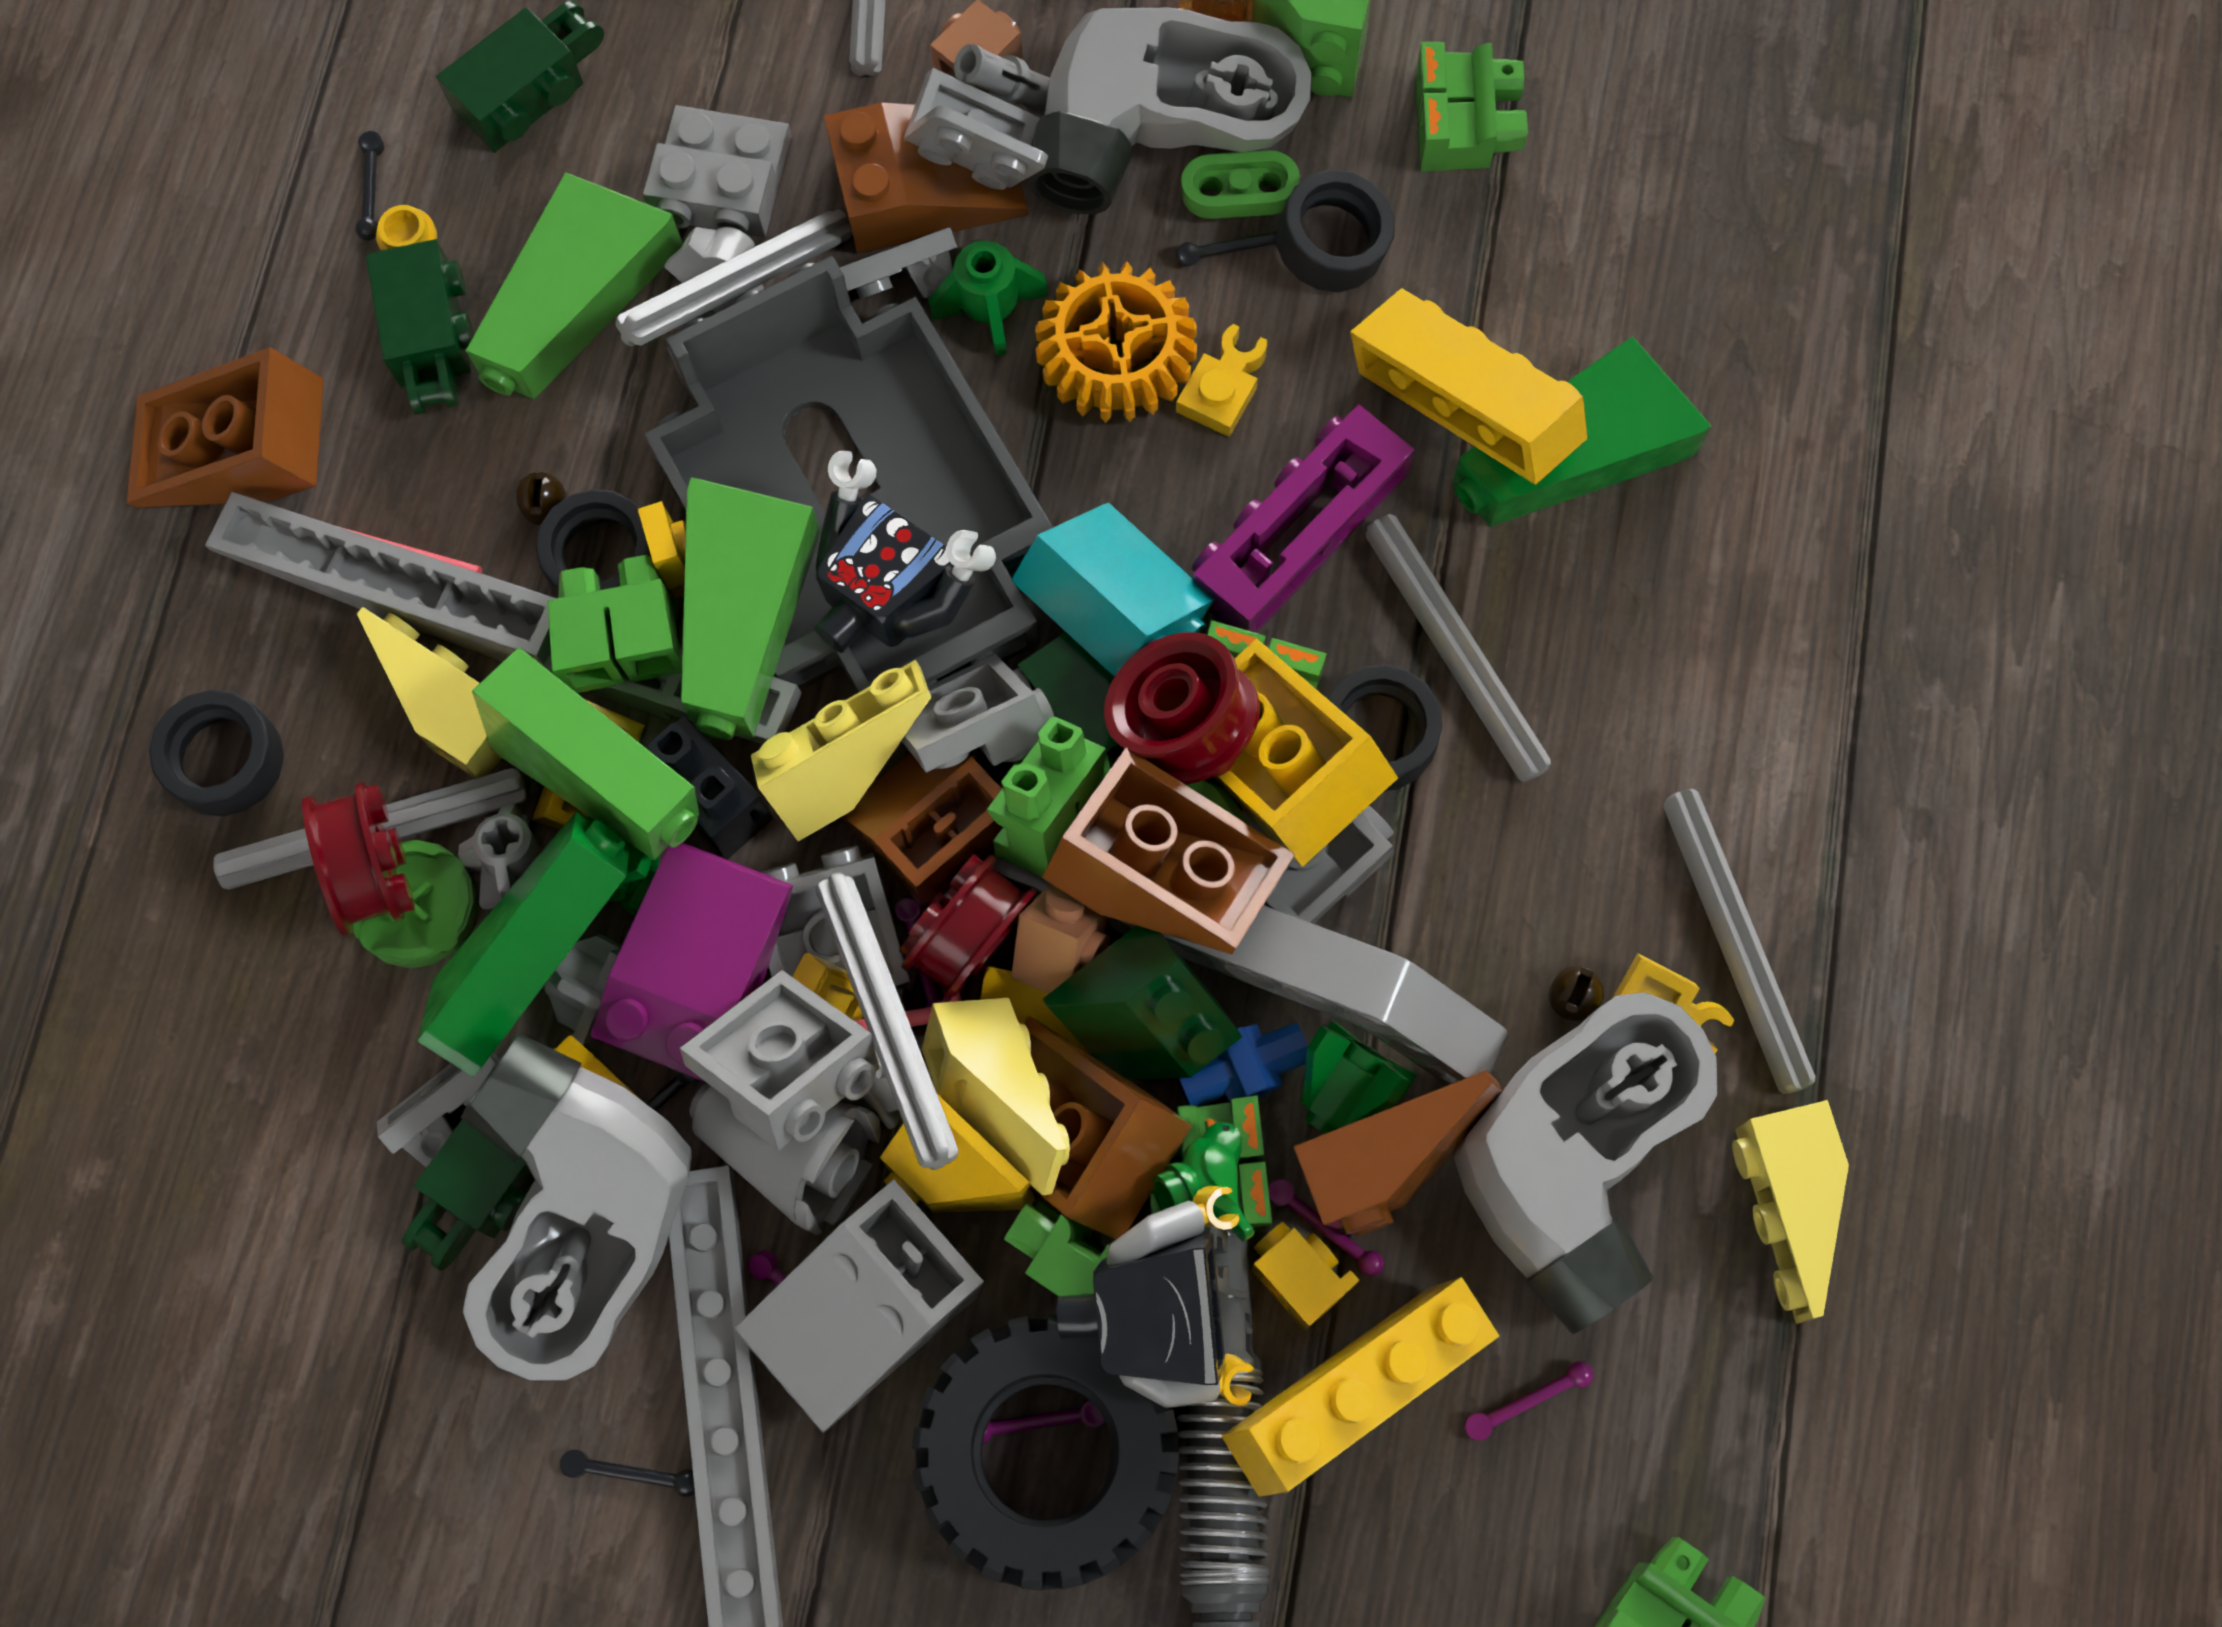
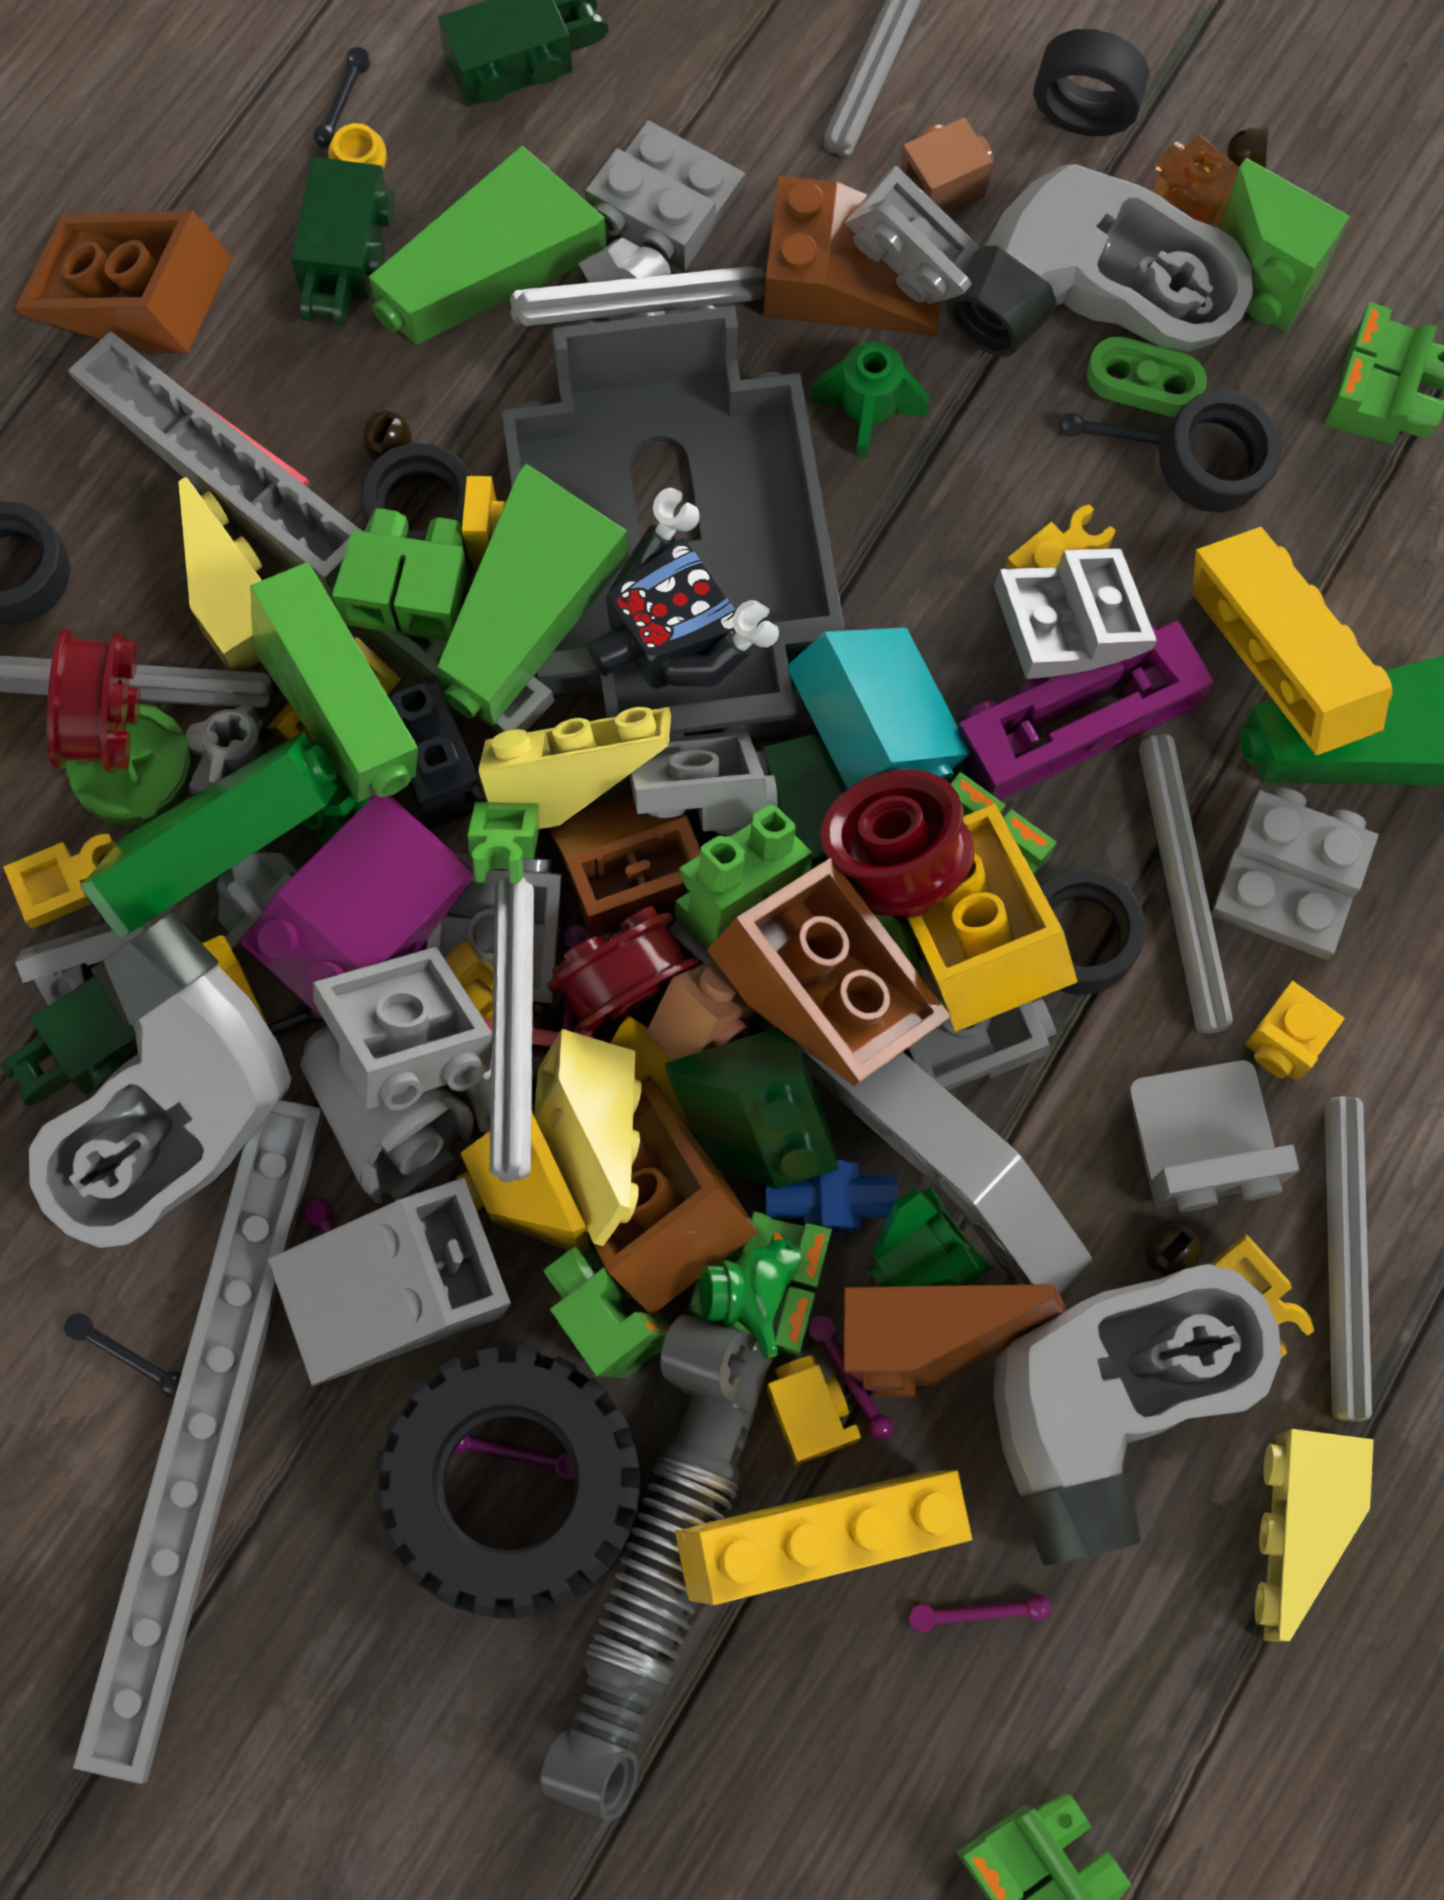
camera: 15 degrees right, 0 degrees up
light grey hinge [840,227,957,300] -> none
light grey pin [954,44,1050,114] -> none
light orange gear [1035,261,1197,423] -> none
black torso [1057,1186,1254,1408] -> none
none -> yellow plate [3,834,116,929]
none -> bright green plate [468,802,540,883]
none -> light grey slope [994,549,1157,679]
none -> light grey bracket [1128,1060,1300,1212]
none -> light grey plate [1211,787,1379,961]
none -> yellow bracket [1244,980,1345,1083]

